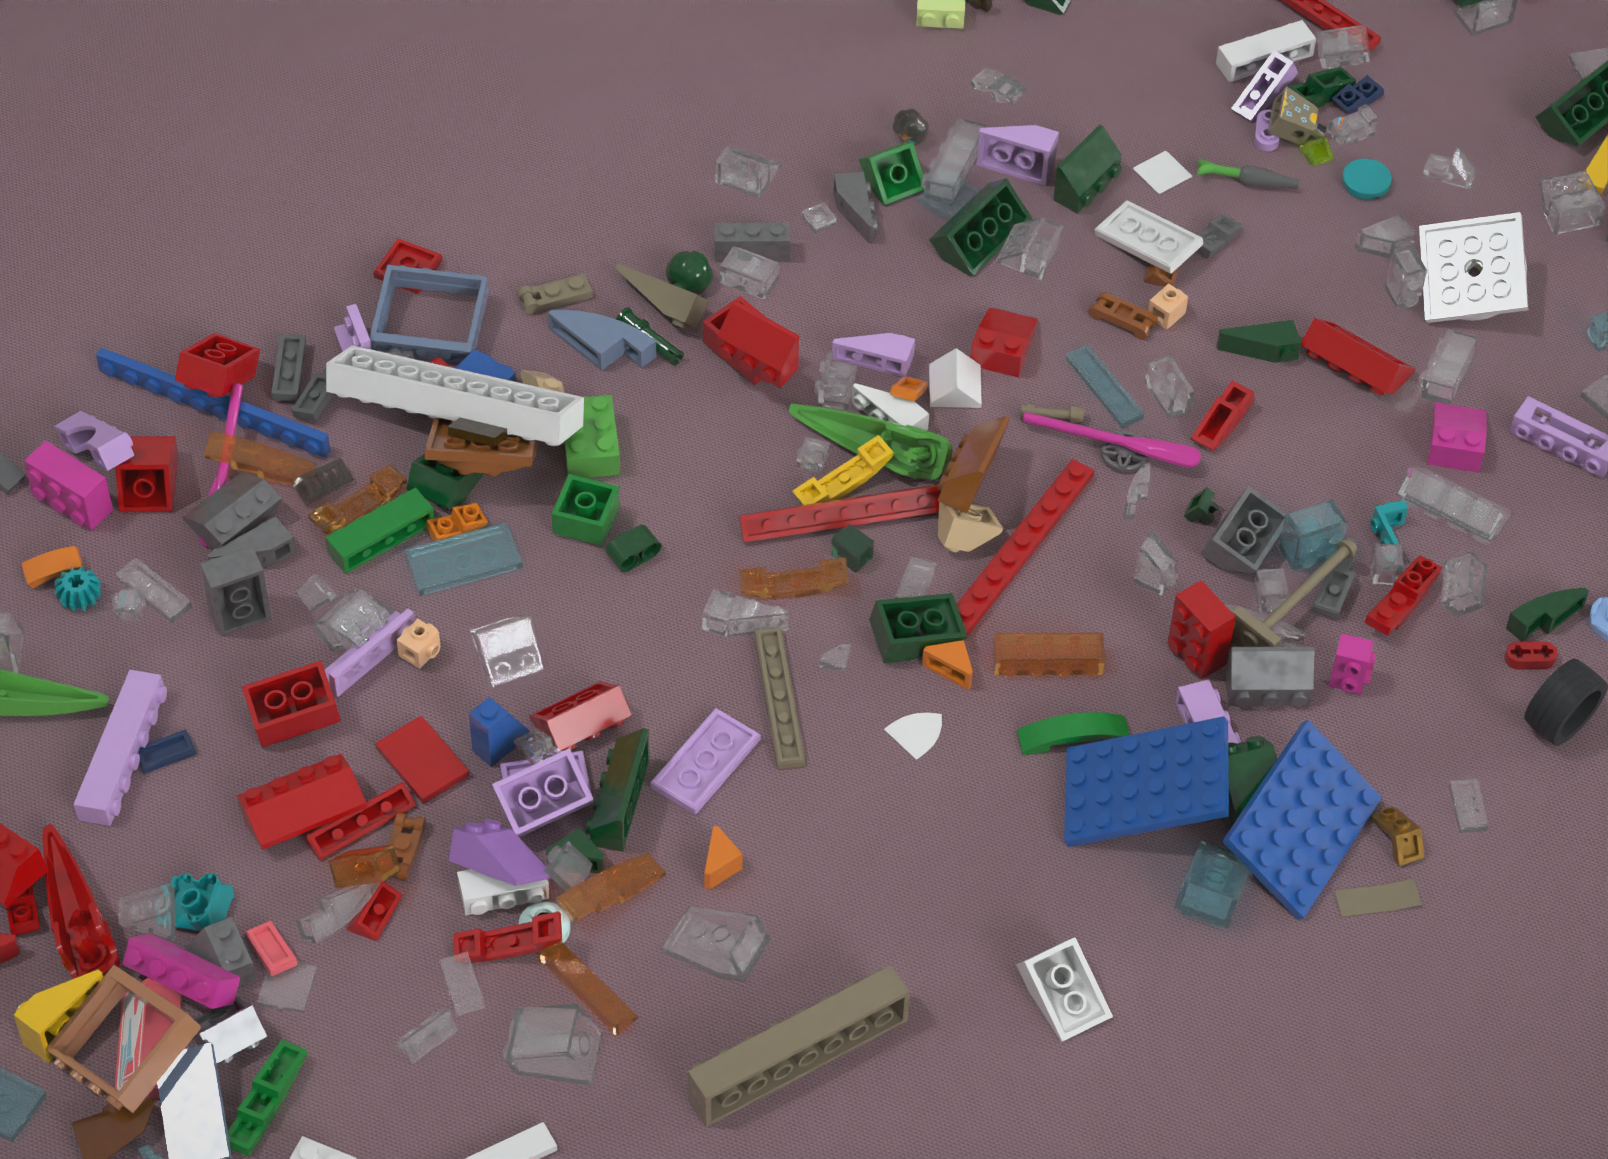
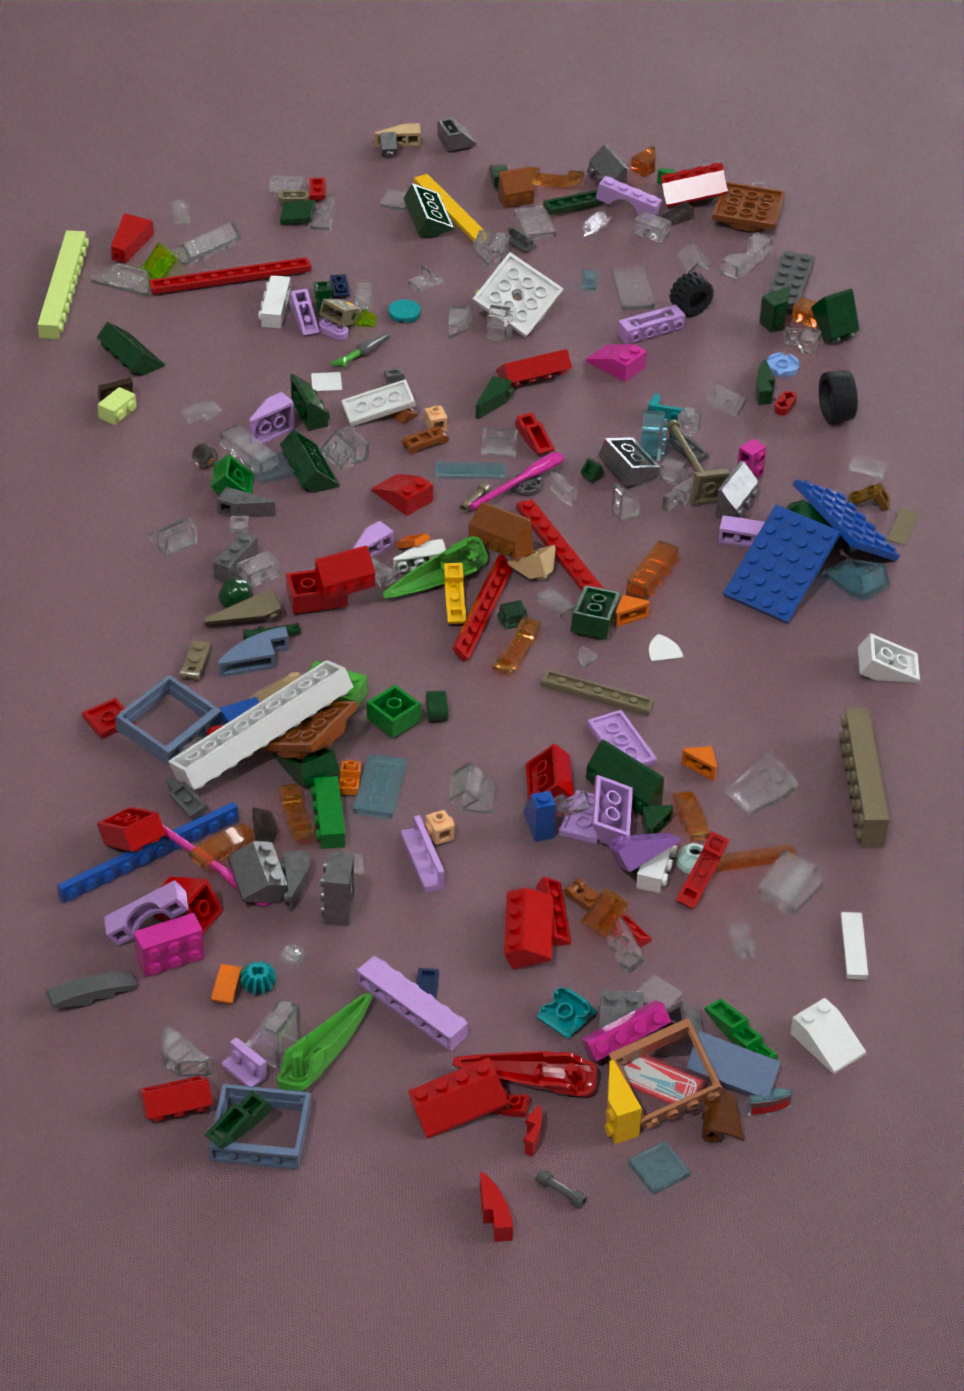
camera: 60 degrees left, 10 degrees down
clear plate [116,558,192,624] -> none
clear wing [119,884,176,940] -> none
red brick [241,660,341,748] -> none
coral tile [245,920,297,977] -> none
dark grey plate [271,334,307,401] -> none
clear slope [312,589,393,651] -> none
lavender bracket [334,304,371,352] -> none
red tile [375,716,469,804] -> none
clear slope [439,951,485,1016] -> none
dark brown tile [448,417,507,447] -> none
clear brick [544,841,592,893] -> none
clear slope [702,589,790,637] -> none
clear bracket [797,437,830,472] -> none
white slope [929,348,982,408] -> none
green slope [1017,712,1130,755] -> none
red brick [1167,580,1236,680] -> none
clear brick [1317,25,1370,69] -> none
red slope [1364,555,1443,636] -> none
clear slope [1396,466,1514,544] -> none
clear brick [1419,329,1478,406] -> none

